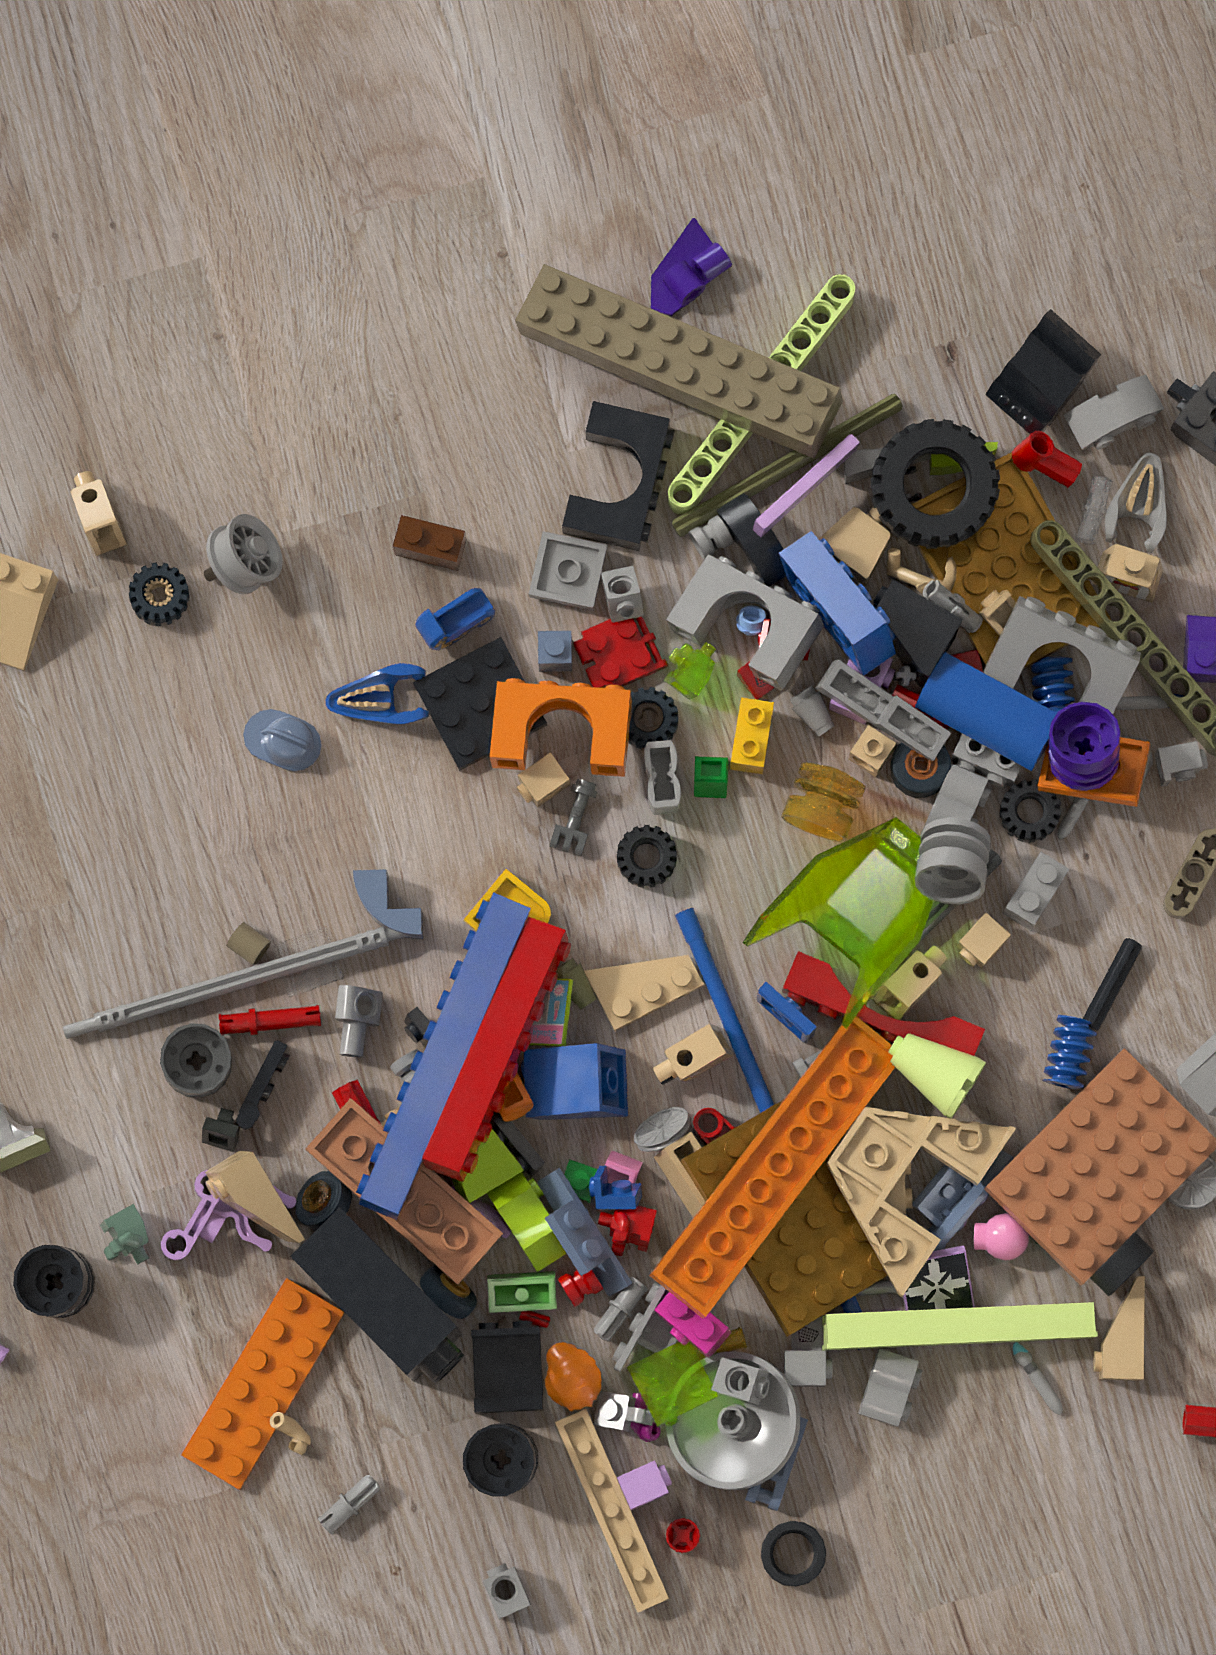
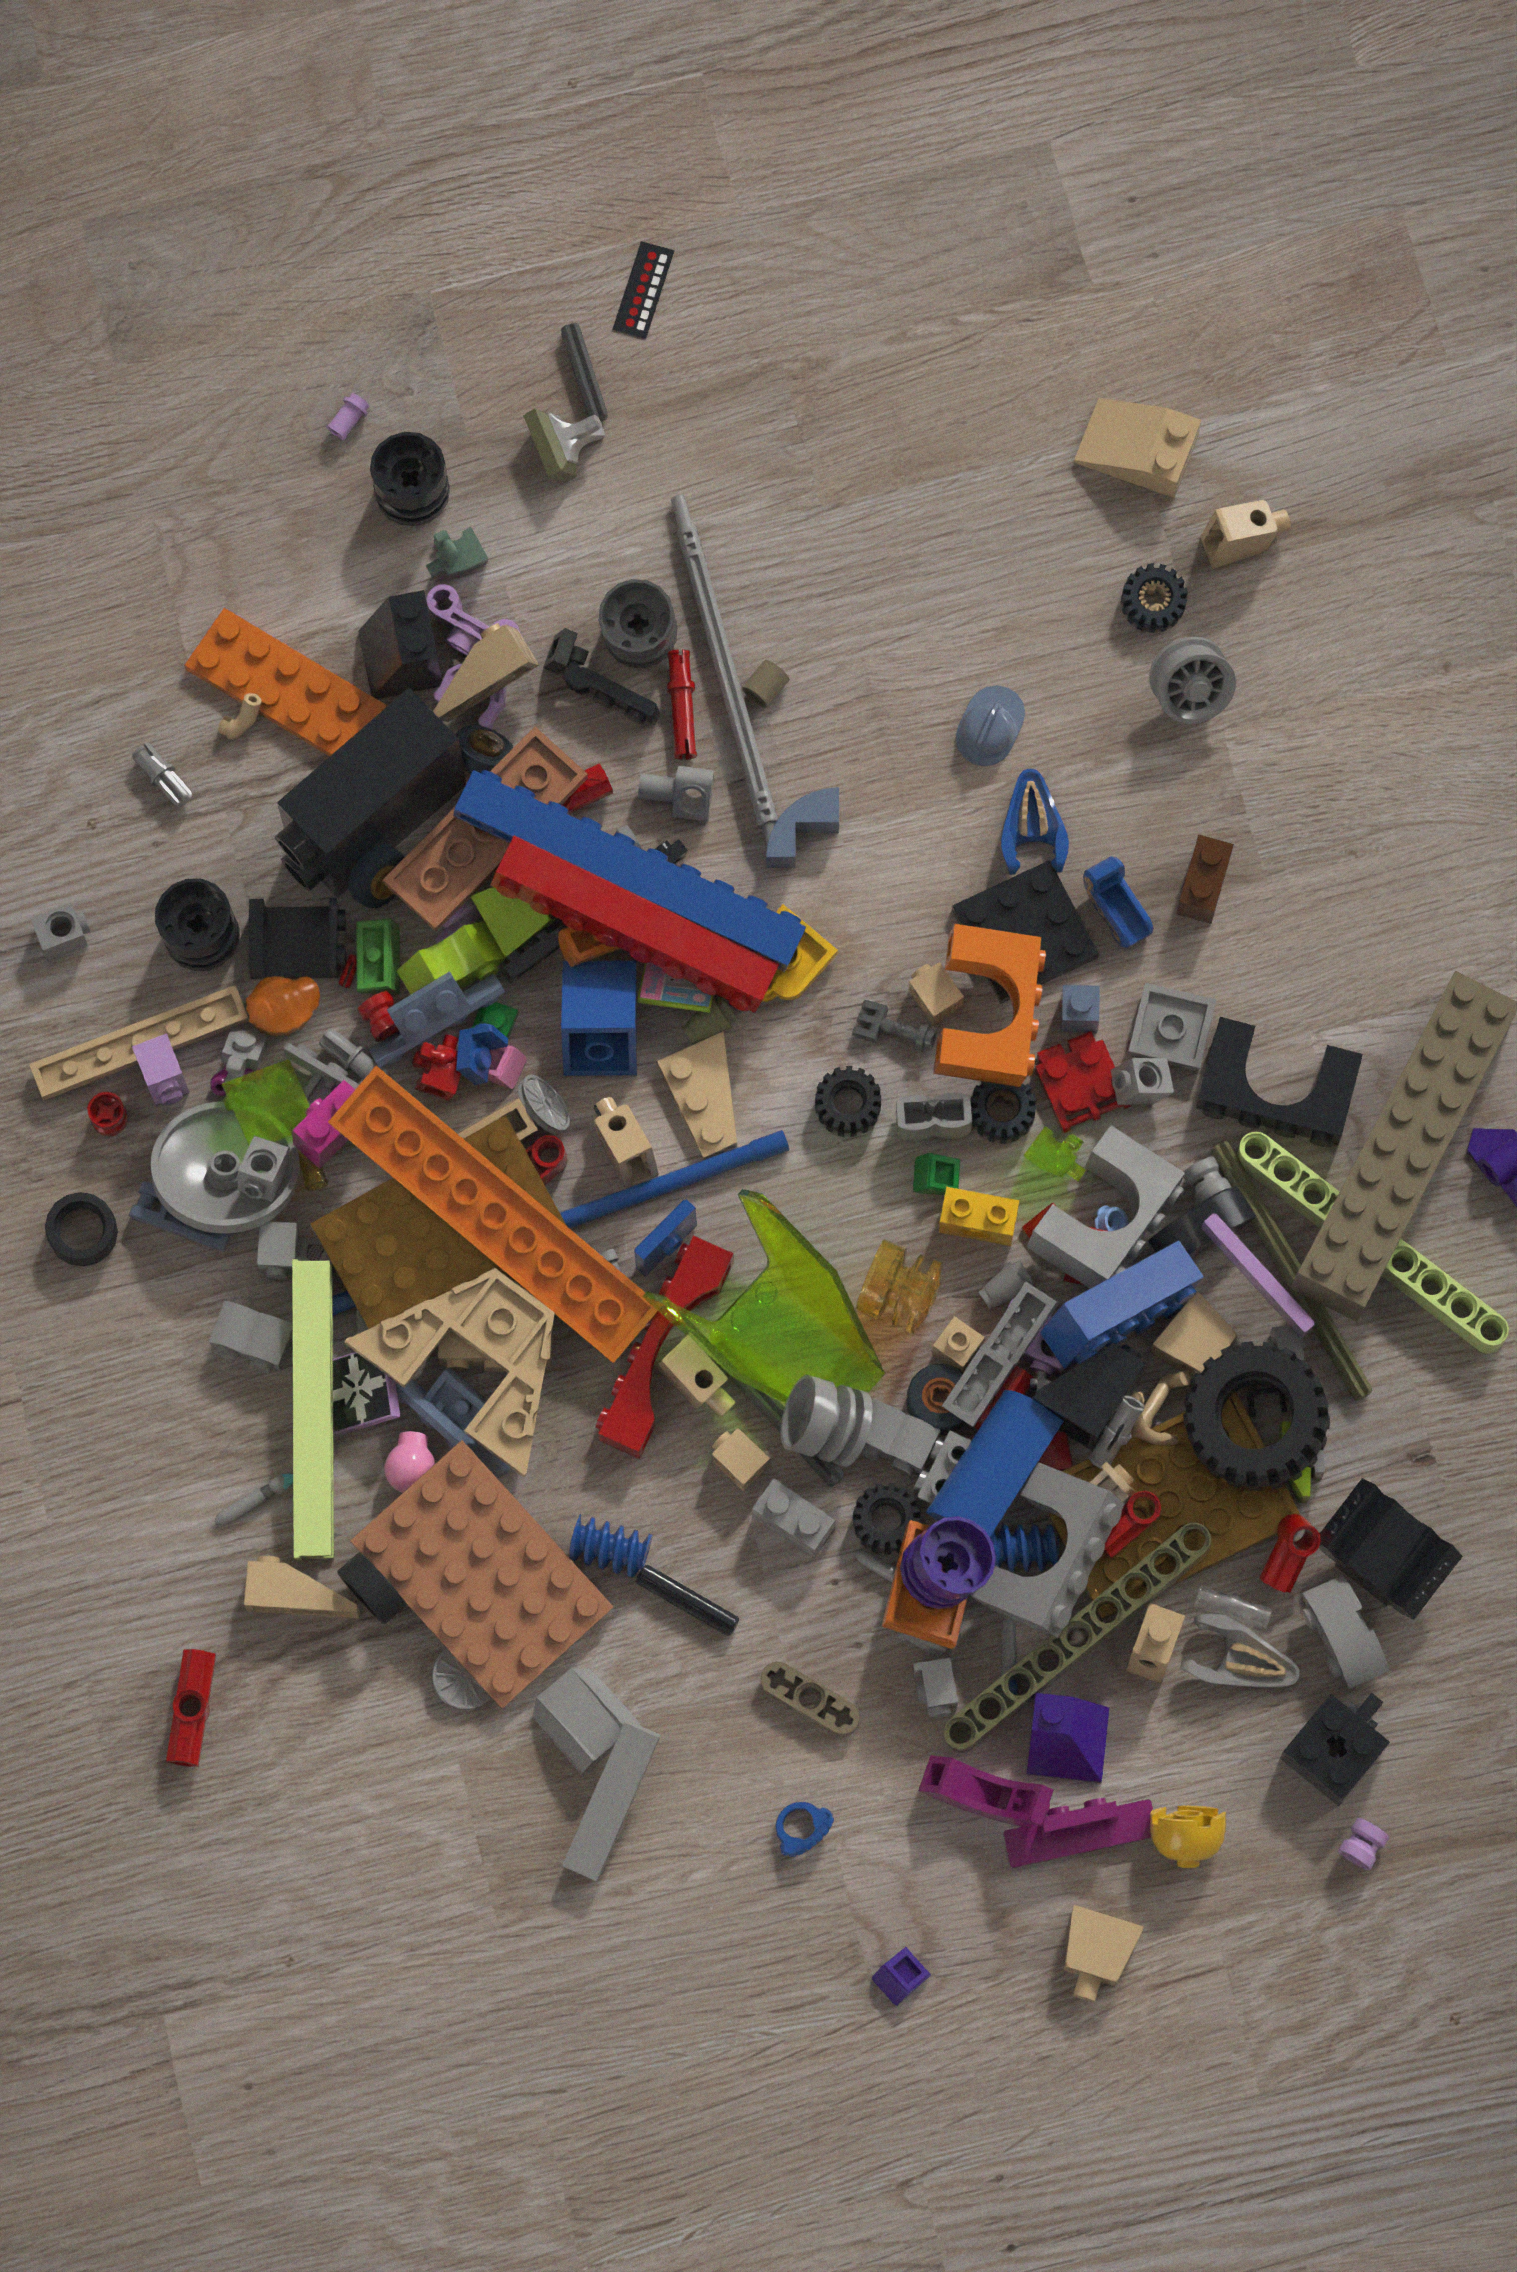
camera: 90 degrees right, 5 degrees down
yellowish green cone [888,1033,986,1118] -> none
none -> black slope [358,590,442,699]
none -> red piece [1104,1491,1161,1559]

